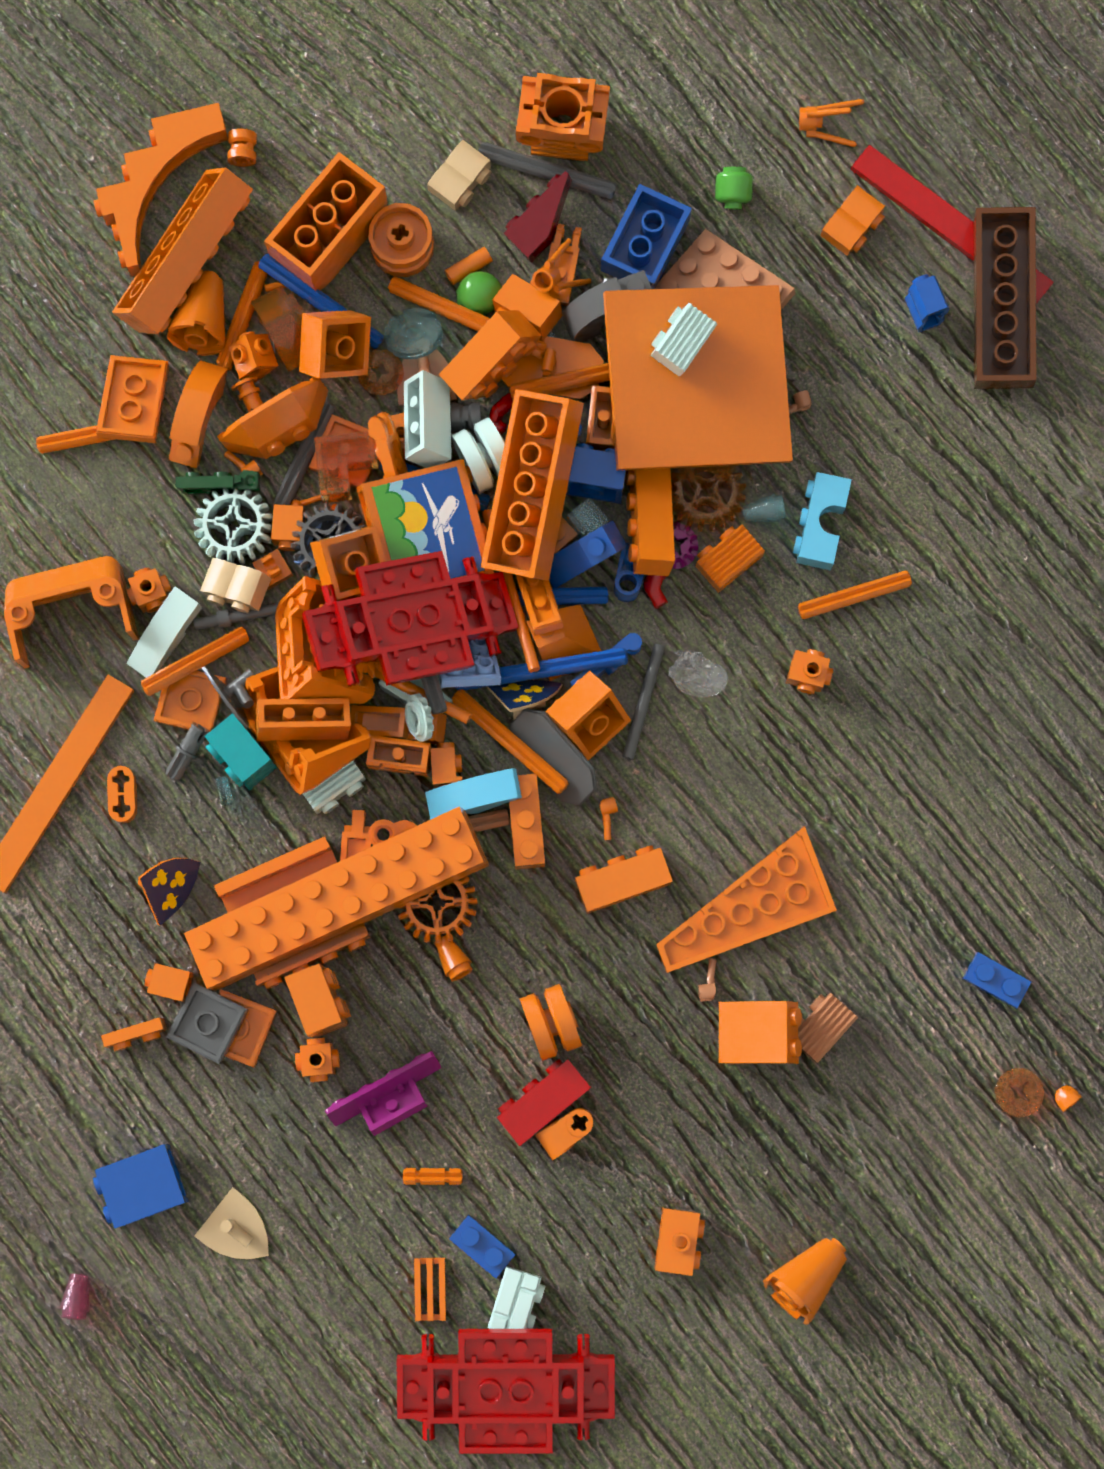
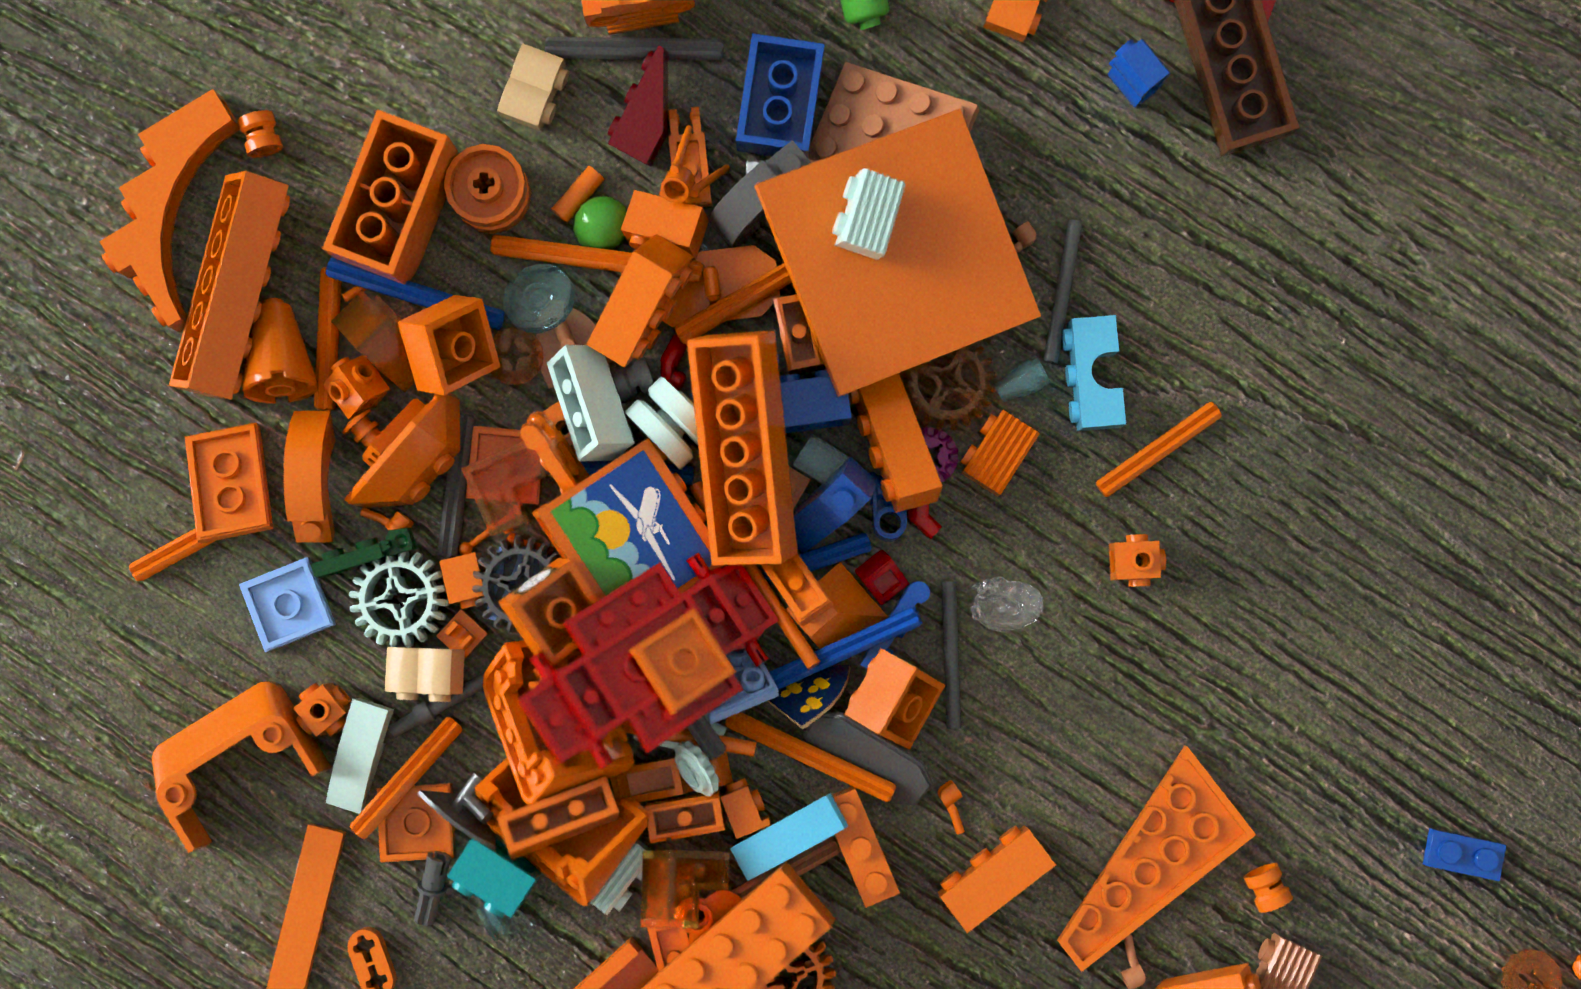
camera: 20 degrees left, 5 degrees up
none -> light blue tile [239,557,336,652]
none -> orange tile [362,398,425,467]
none -> orange tile [629,608,736,715]
none -> clear orange brick [641,850,730,928]
none -> red slope [855,550,910,606]
none -> dark grey bar [1044,220,1083,364]
none -> orange wheel [1243,863,1293,913]

